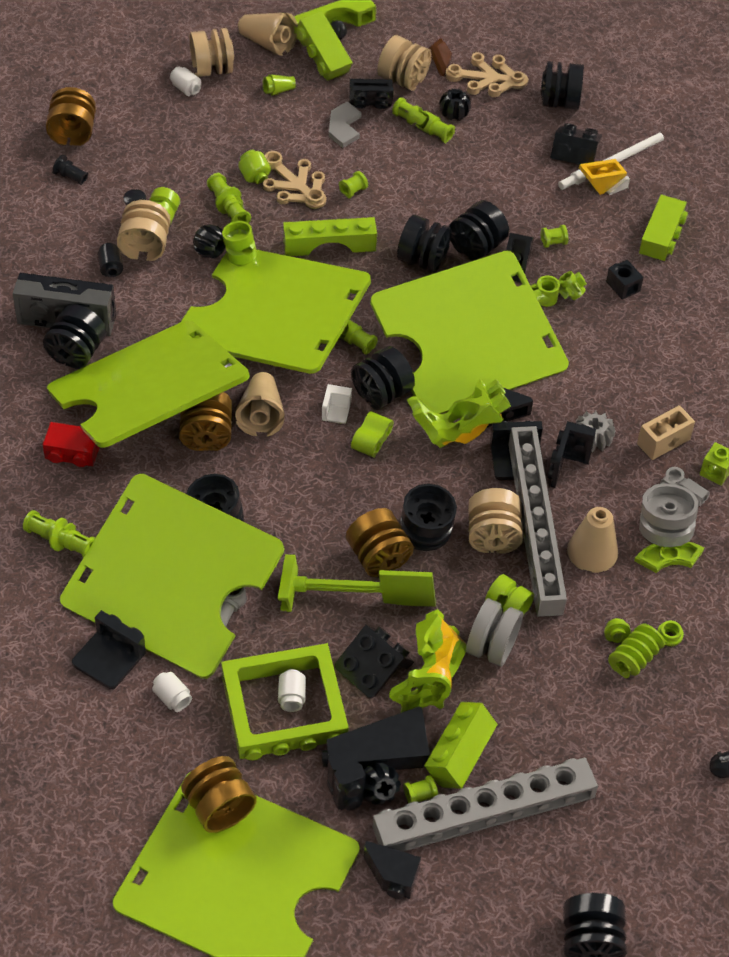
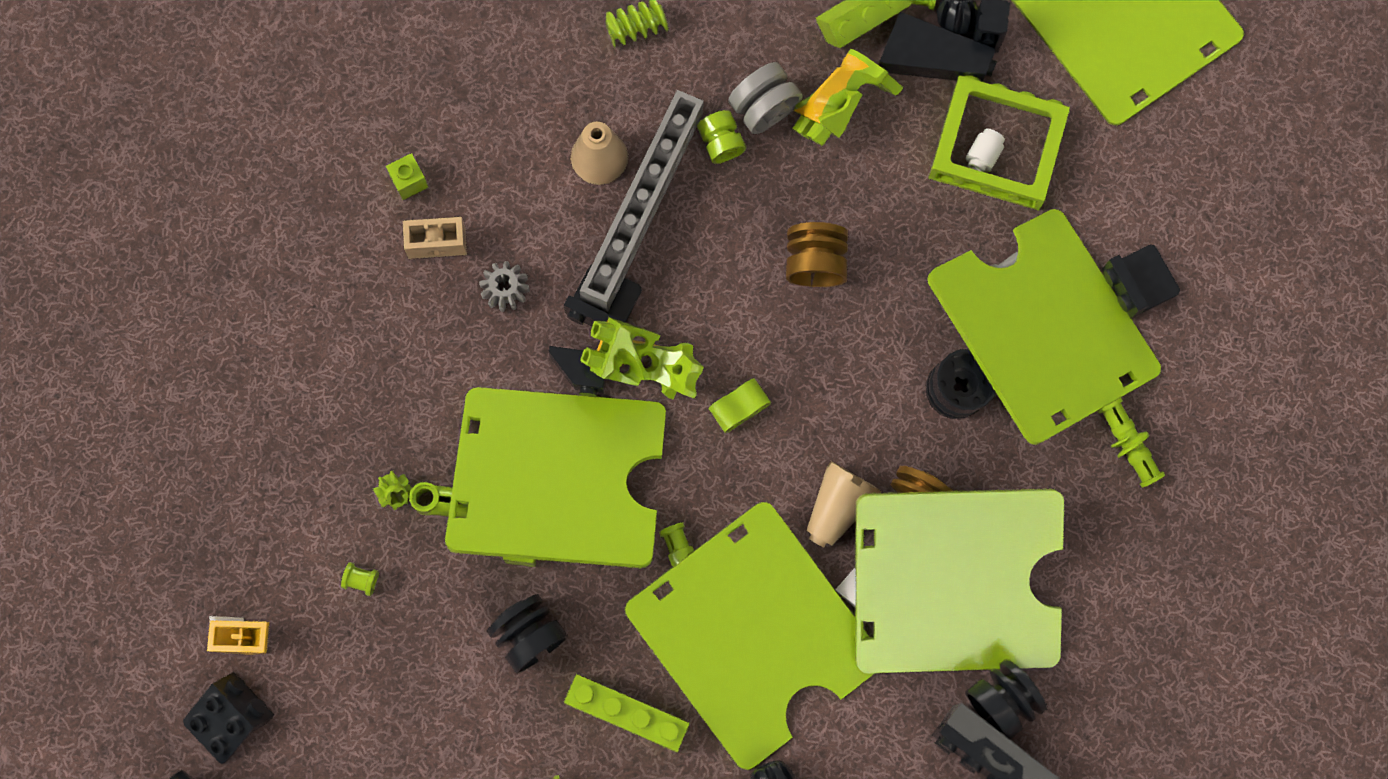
camera: 150 degrees left, 25 degrees up
red brick [43,422,100,467] -> none
white brick [152,672,192,712] -> none
pearl gold wheel [181,756,257,832] -> none
lime wheel [222,221,257,265] -> none
lime piece [278,554,436,612] -> none
white panel [322,384,352,424] -> none
black bracket [335,625,414,698] -> none
black wheel [351,346,415,410] -> none
black wheel [400,483,457,552] -> none
black wheel [449,200,510,261] -> none
tan wheel [468,488,523,553] -> none
black slope [506,233,534,282] -> none
black bracket [548,421,596,488] -> none
white bar [558,133,664,190] -> none
lime plate [604,618,631,643] -> none
black brick [606,259,644,300] -> none
lime tile [634,542,704,573] -> none
lime brick [639,195,688,261] -> none
light grey wheel [639,483,698,547] -> none
light grey bar [652,467,710,506] -> none
lime plate [657,621,684,646] -> none

